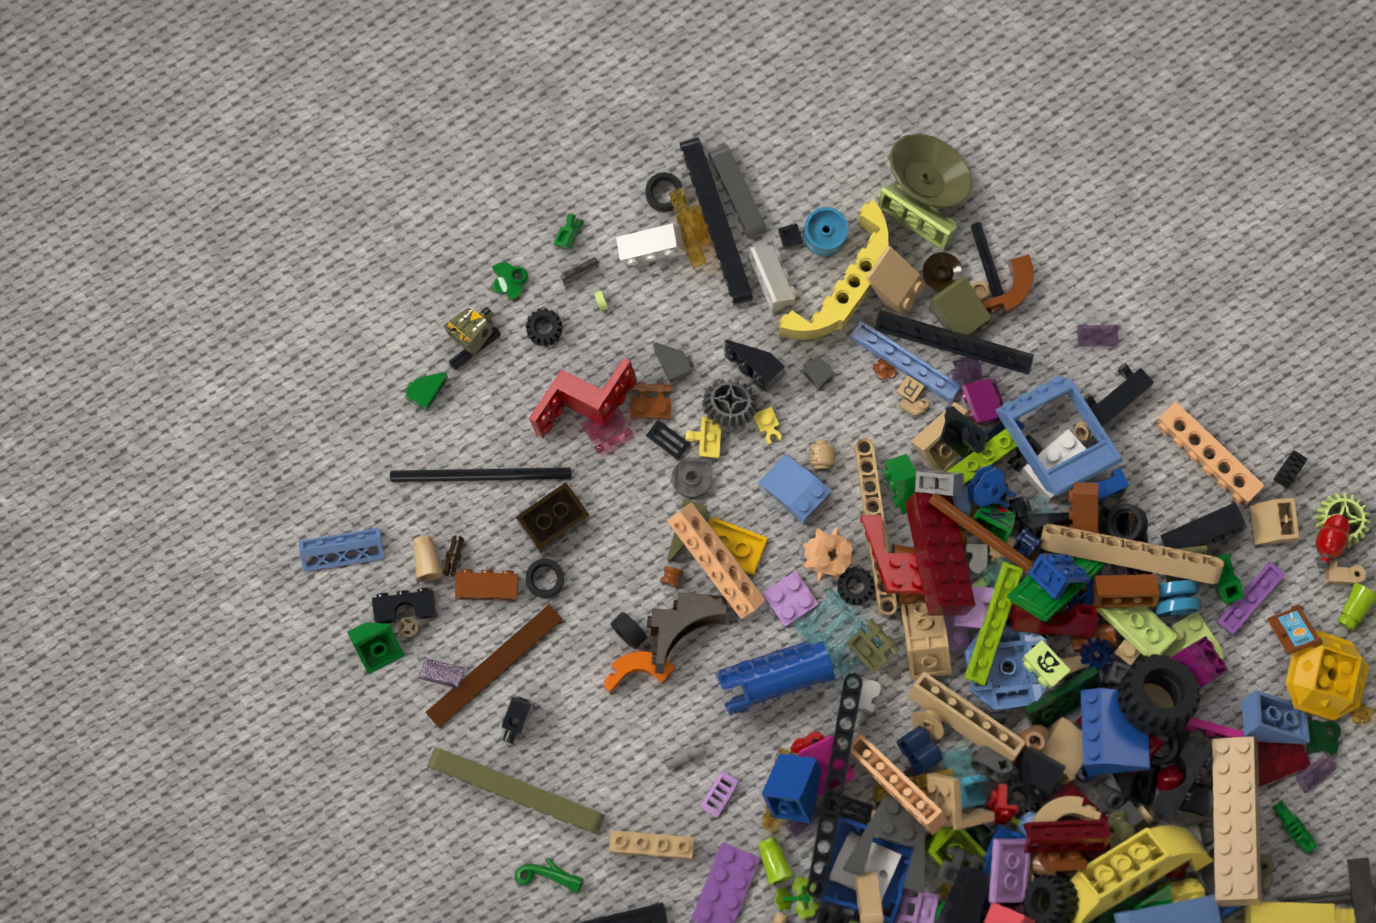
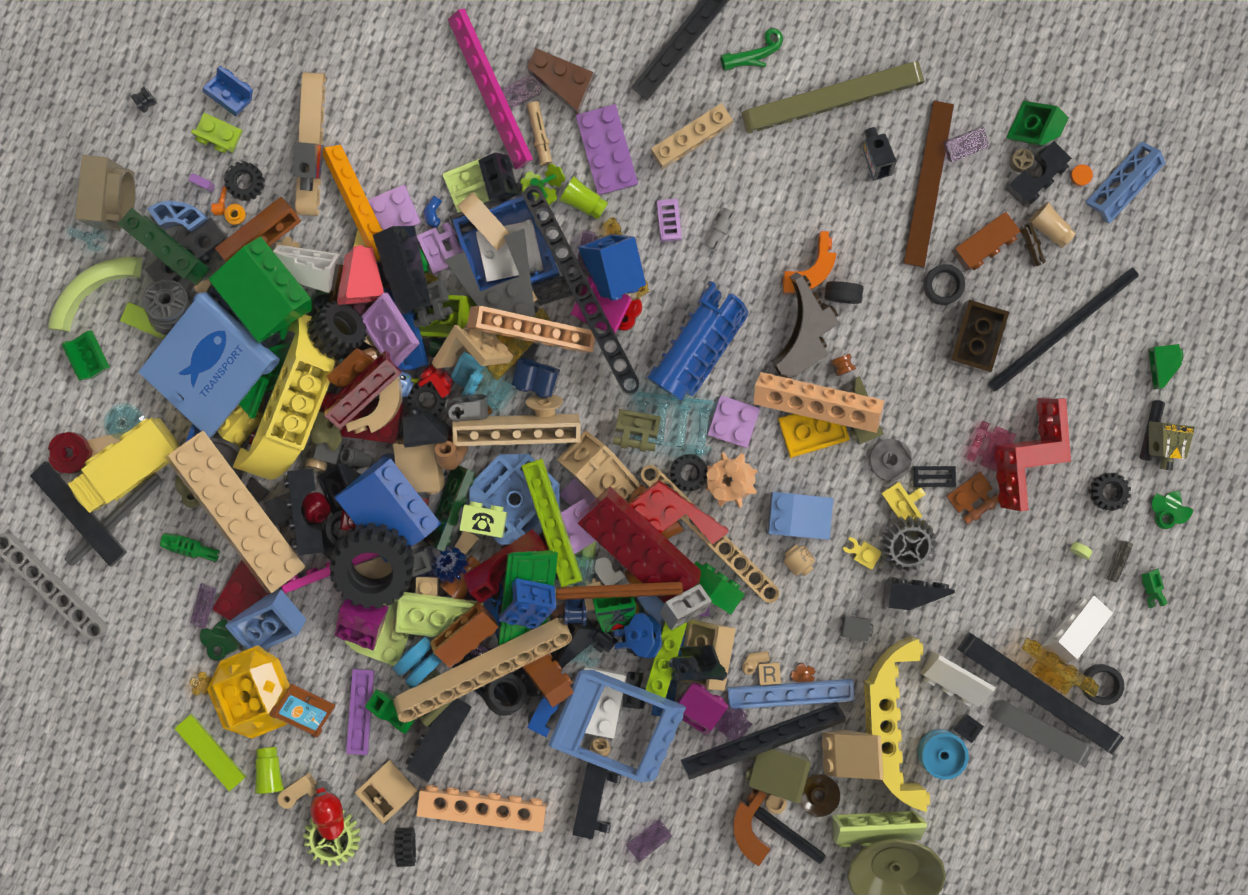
camera: 150 degrees right, 10 degrees up
dark grey slope [653,342,694,384] -> none
white leg [853,680,881,714] -> none
black tile [986,711,1007,725] -> none
none -> orange tile [1070,164,1093,186]

